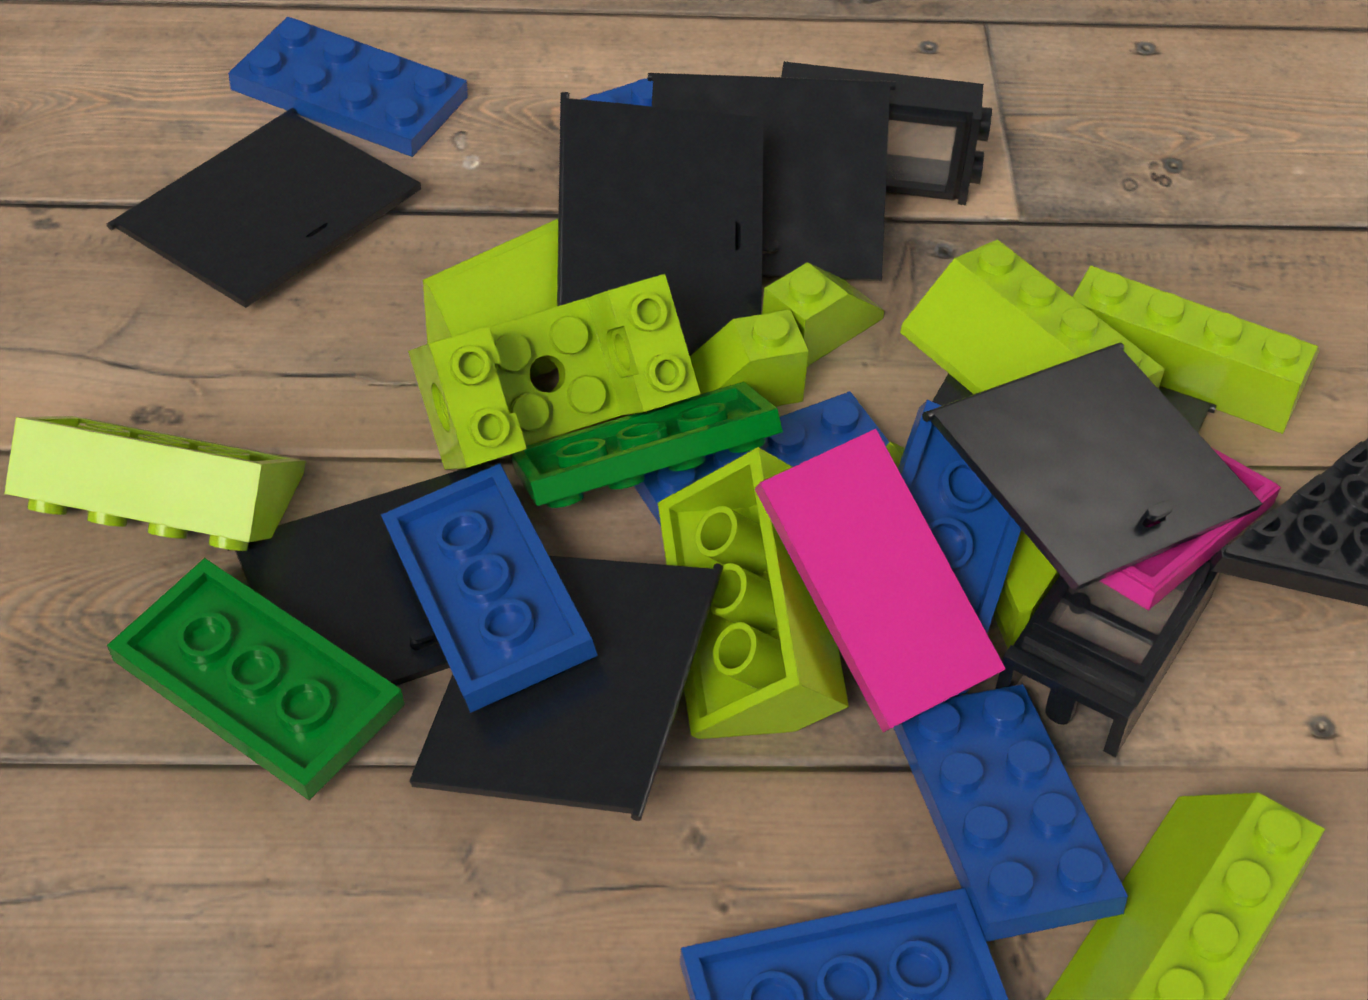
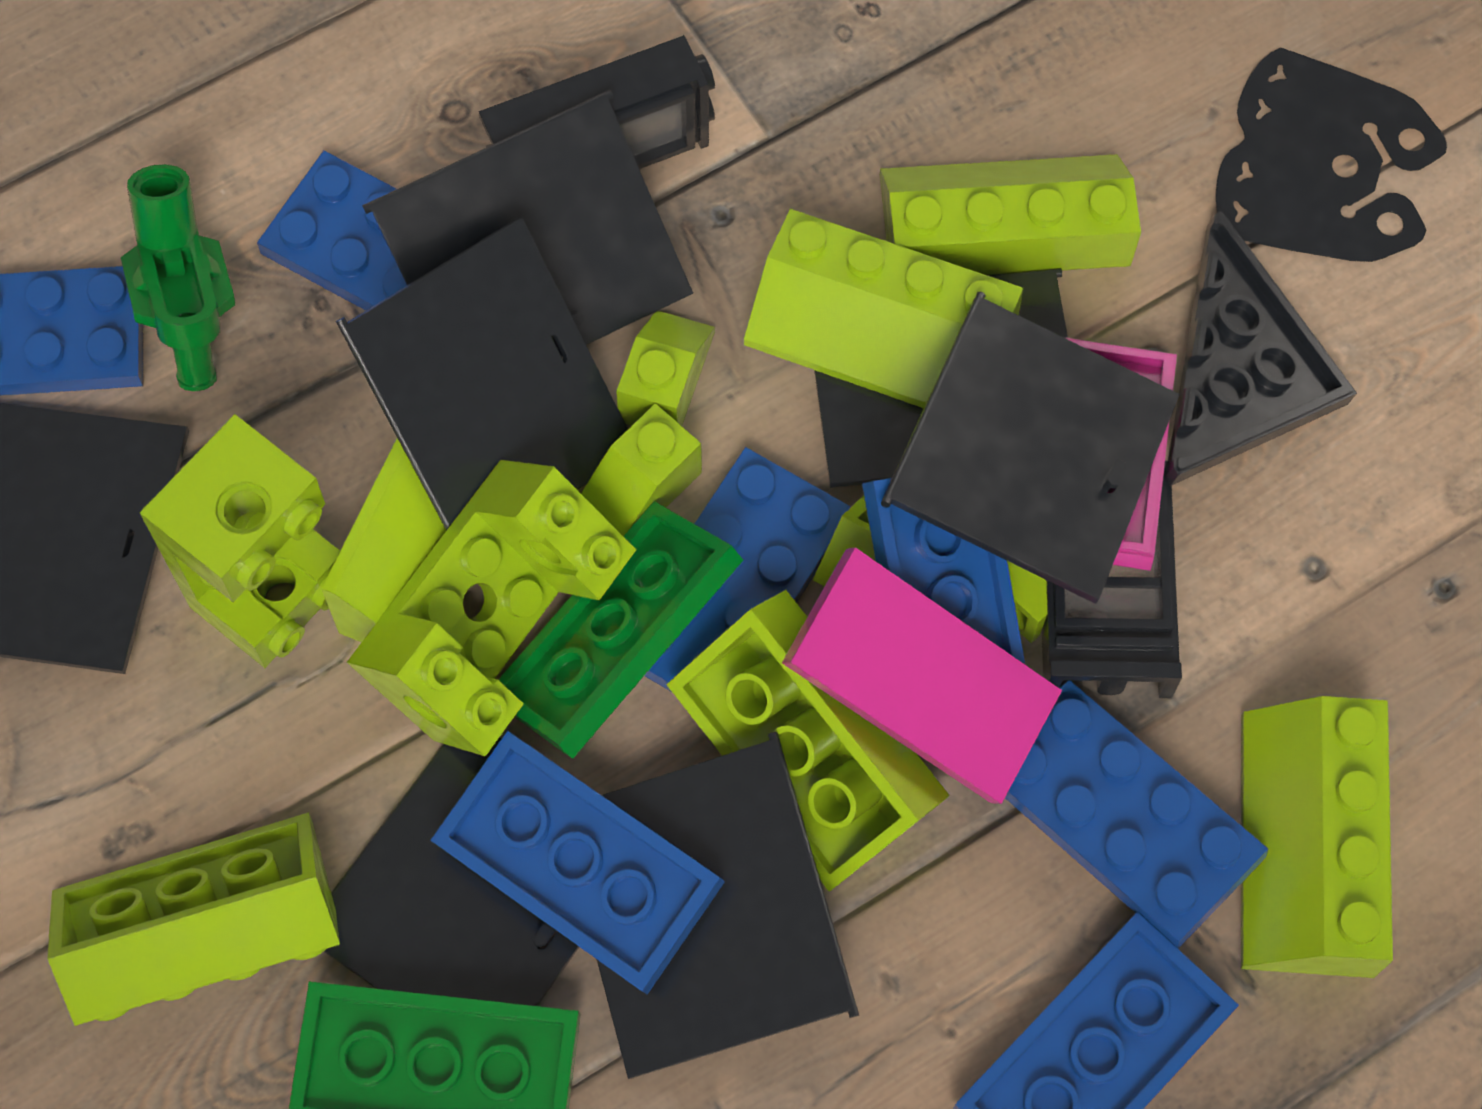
camera: 30 degrees left, 20 degrees up
none -> green piece [121,164,235,392]
none -> lime plate [140,414,340,668]

